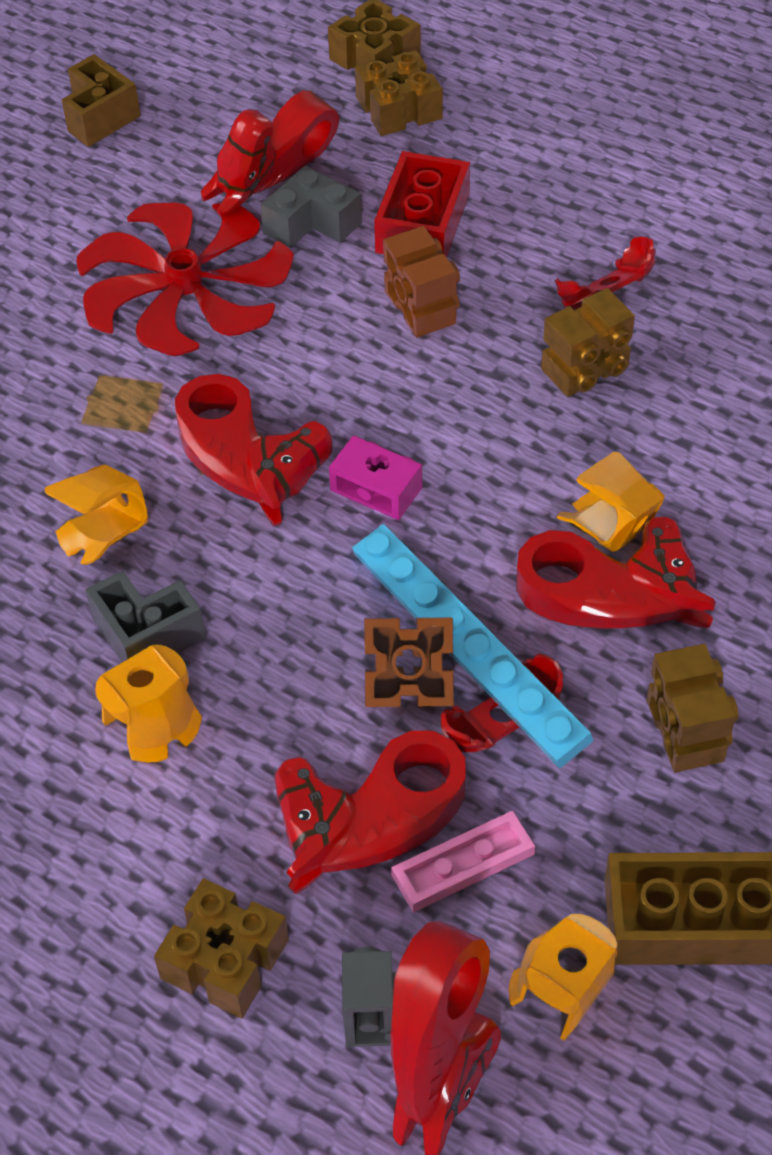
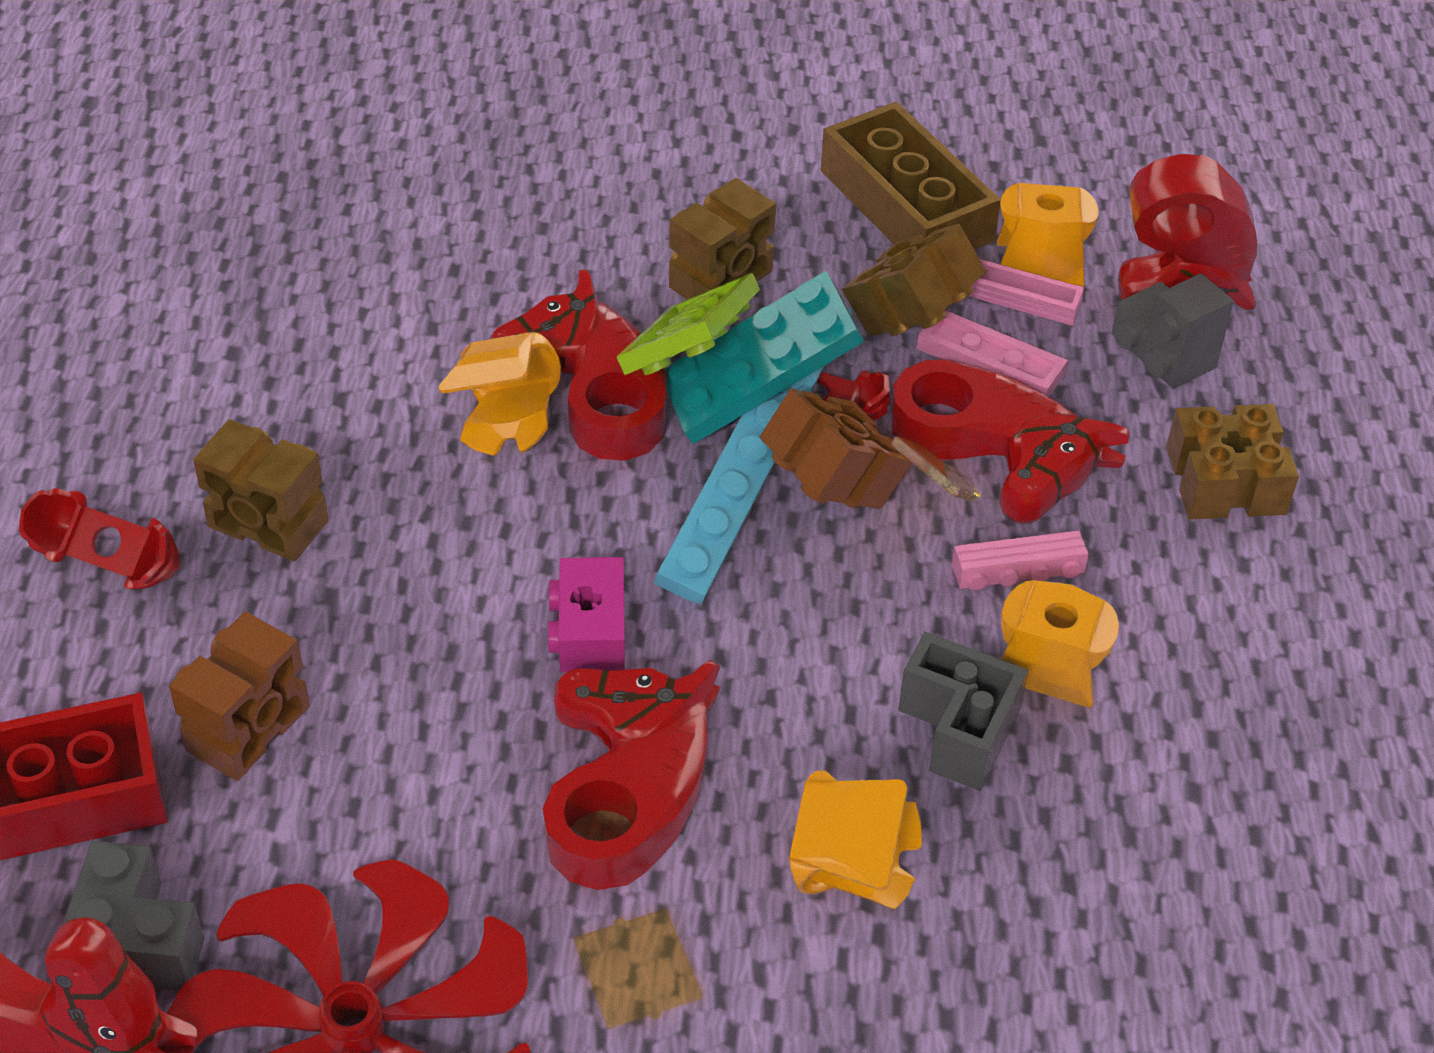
camera: 125 degrees left, 5 degrees down
none -> lime plate [616,273,760,375]
none -> teal plate [665,271,865,444]
none -> pearl gold brick [842,224,986,336]
none -> piece [890,436,981,501]
none -> bright pink piece [951,531,1088,590]
none -> bright pink piece [968,259,1084,326]

